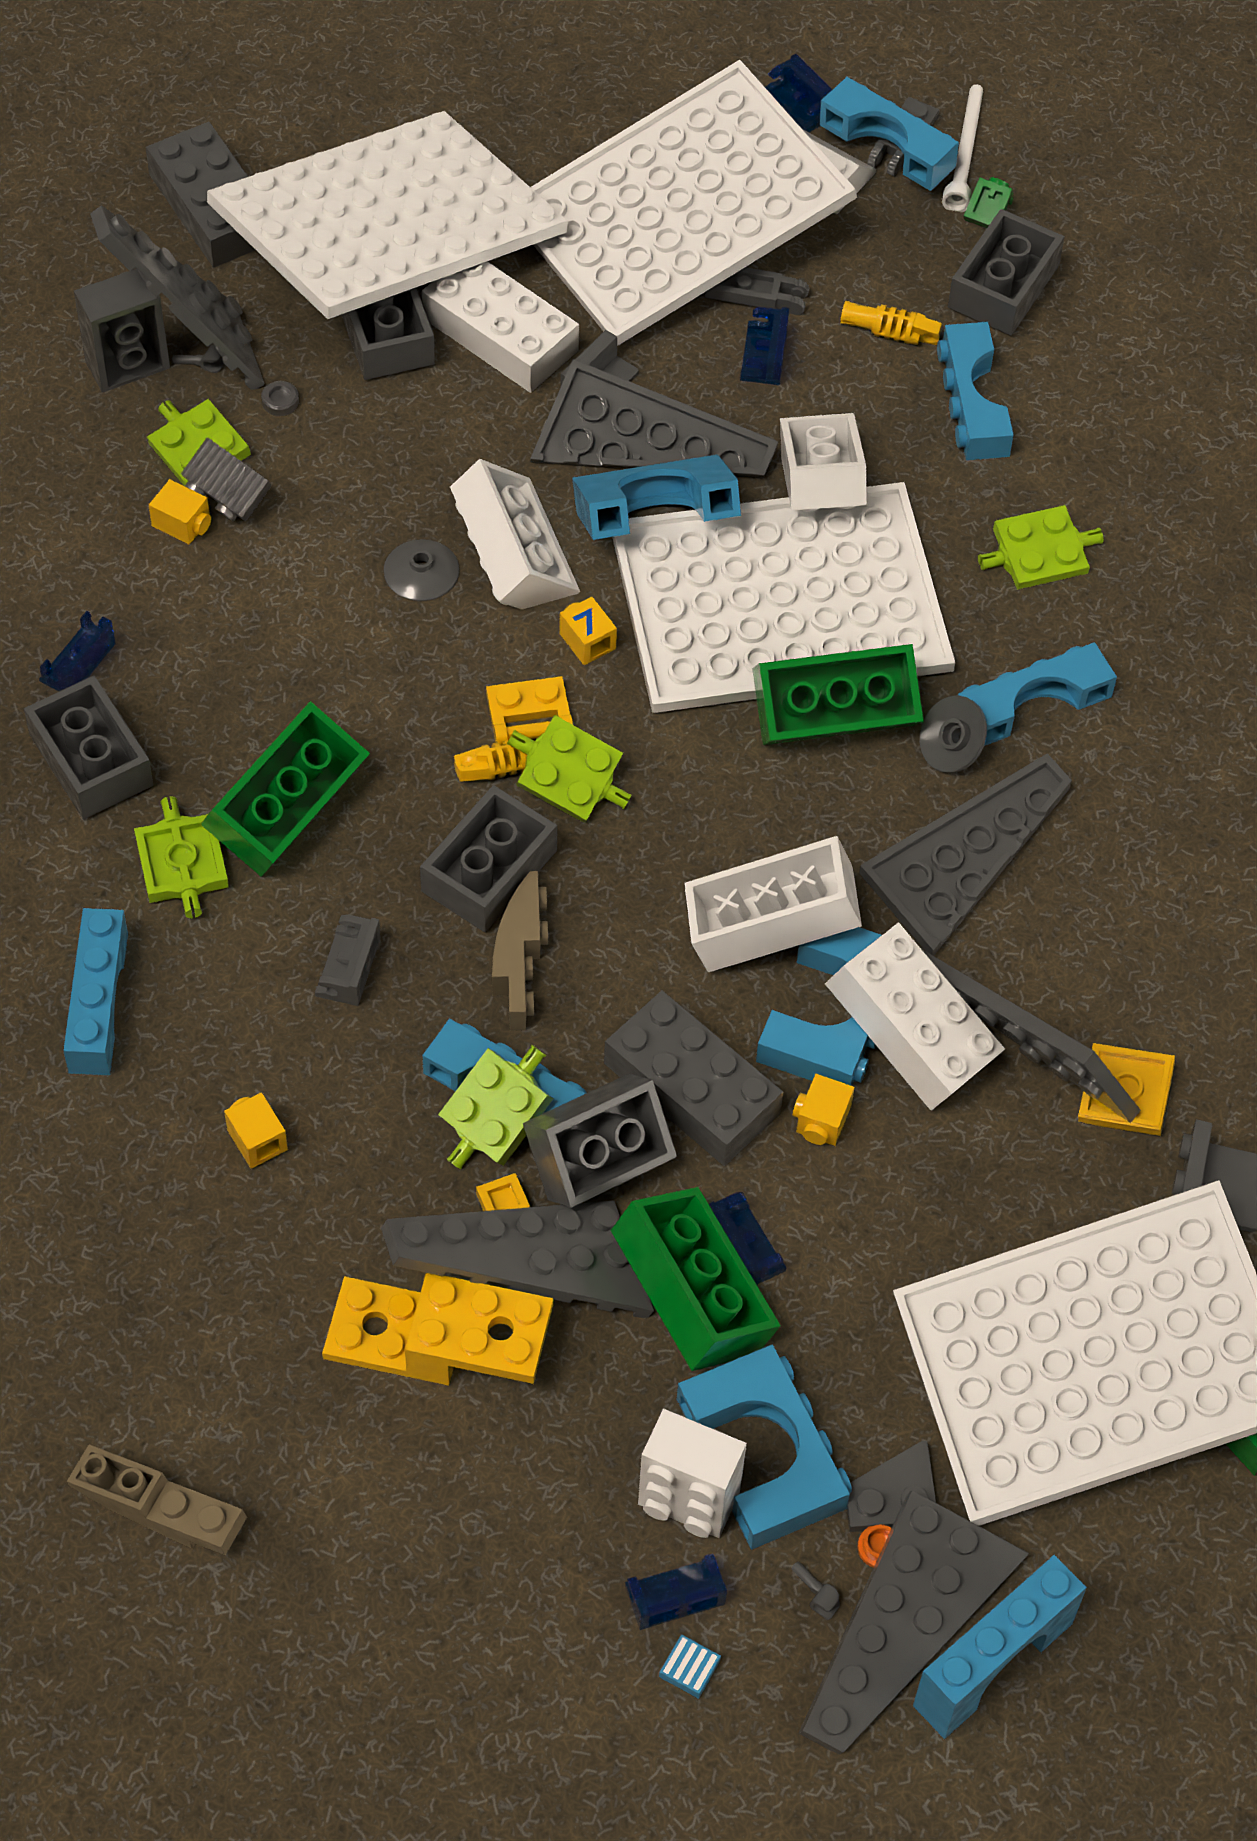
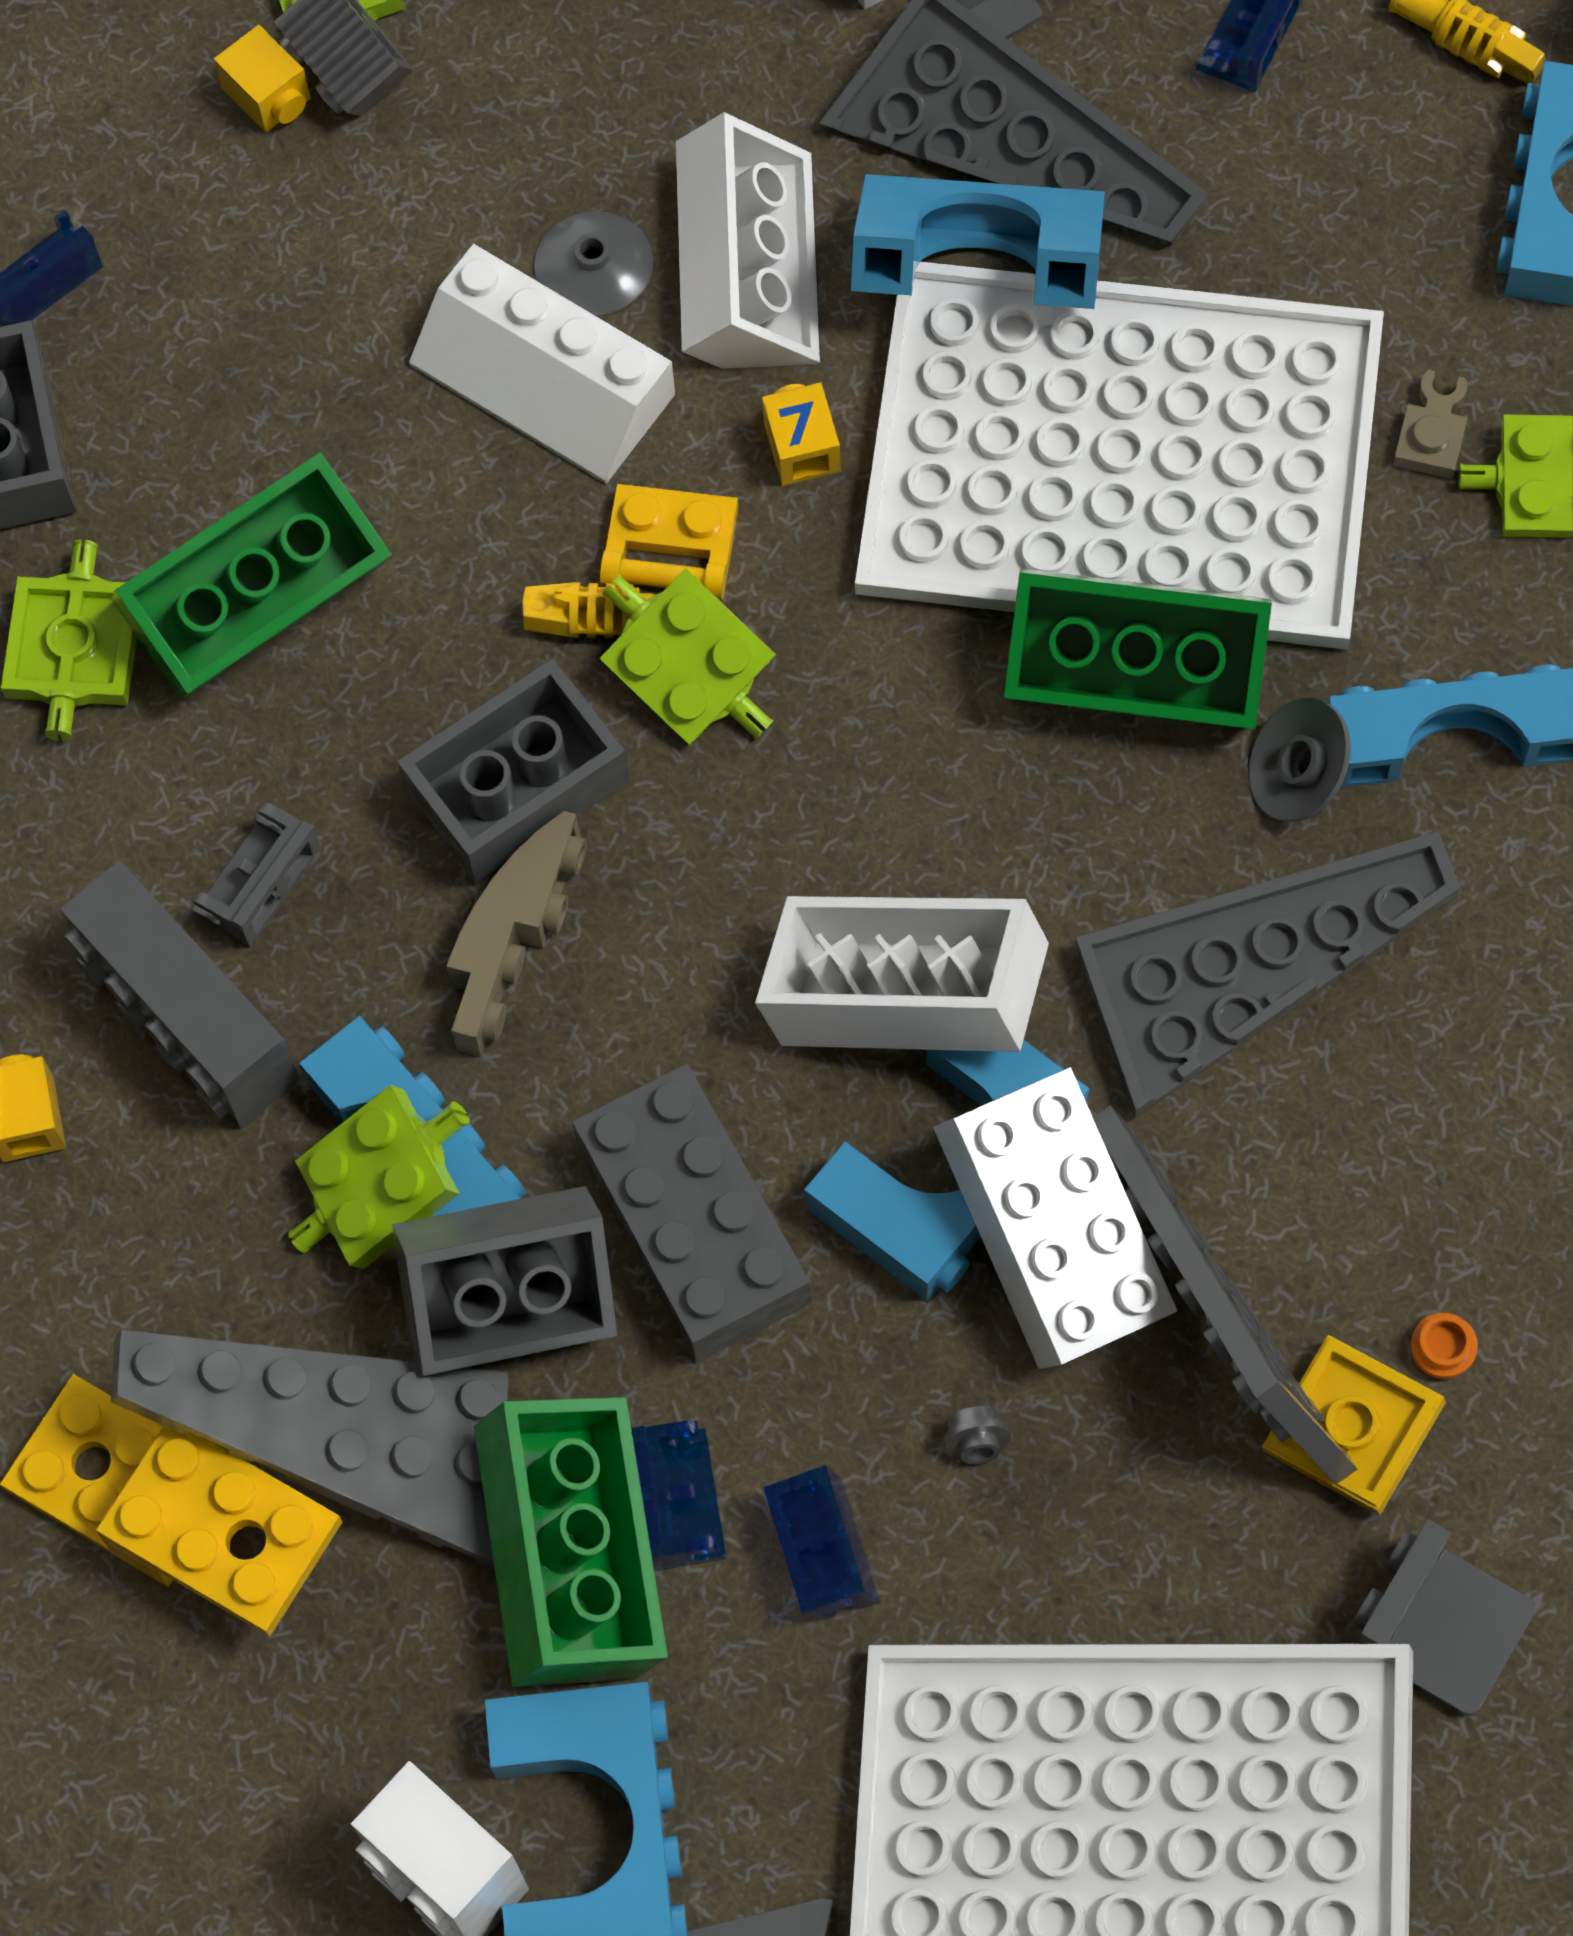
camera: 25 degrees right, 10 degrees up
yellow plate [476,1173,530,1211] -> none
white brick [780,413,867,512] -> none
yellow brick [792,1073,855,1146] -> none
none -> dark grey brick [59,860,300,1129]
none -> white slope [409,243,675,484]
none -> clear blue hinge [763,1465,881,1620]
none -> flat silver plate [944,1406,1011,1464]
none -> dark tan plate [1393,370,1468,479]
none -> orange plate [1410,1313,1478,1379]

